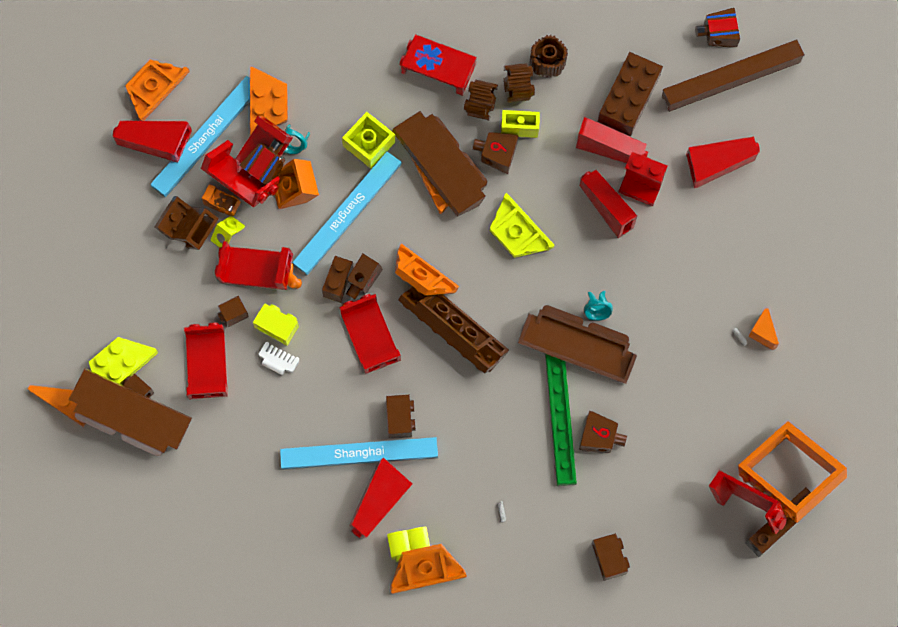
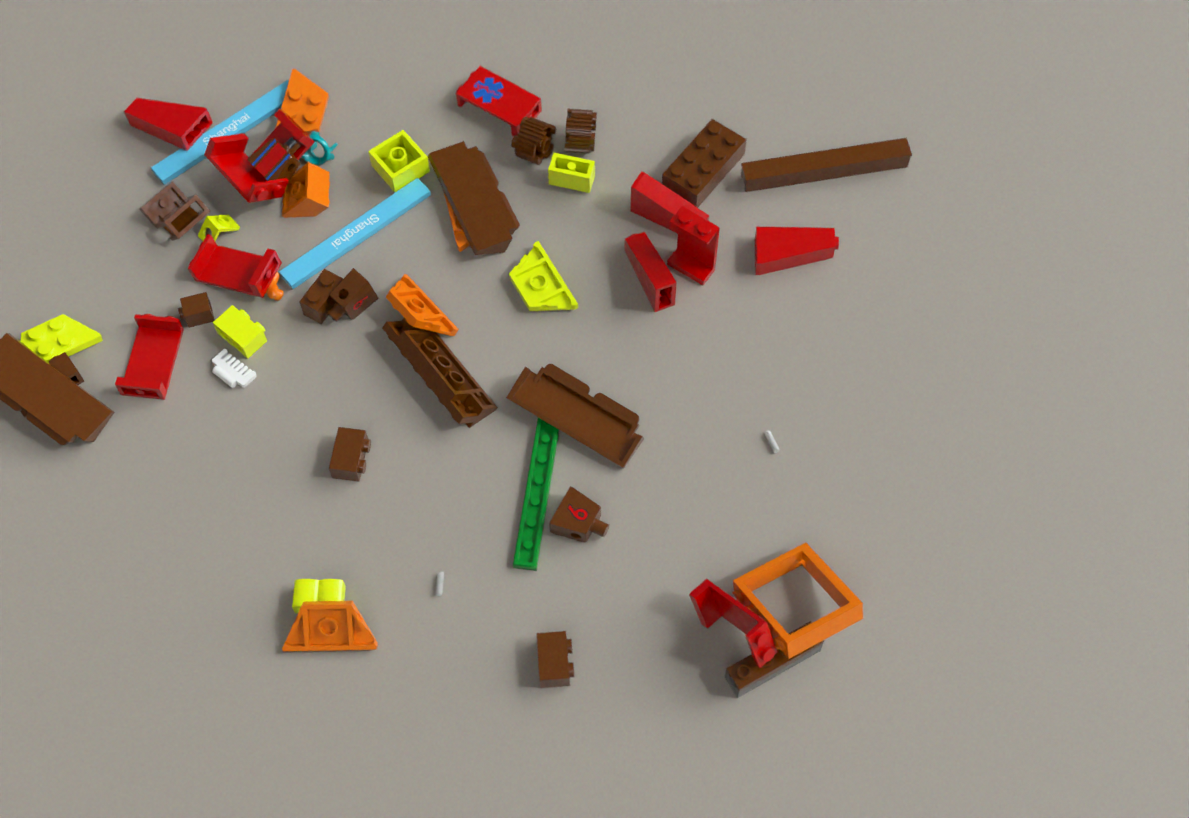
camera: 15 degrees right, 10 degrees down
orange wing [125,60,190,121] -> none
orange leg [202,184,241,216] -> none
medium azure tile [280,437,438,469] -> none
red panel [339,294,401,374] -> none
red slope [349,458,413,539] -> none
reddish brown torso [472,132,519,174] -> none
reddish brown brick [530,35,568,78] -> none
teal piece [583,291,613,321] -> none
torso [695,8,740,47] -> none
orange slope [749,308,779,350] -> none

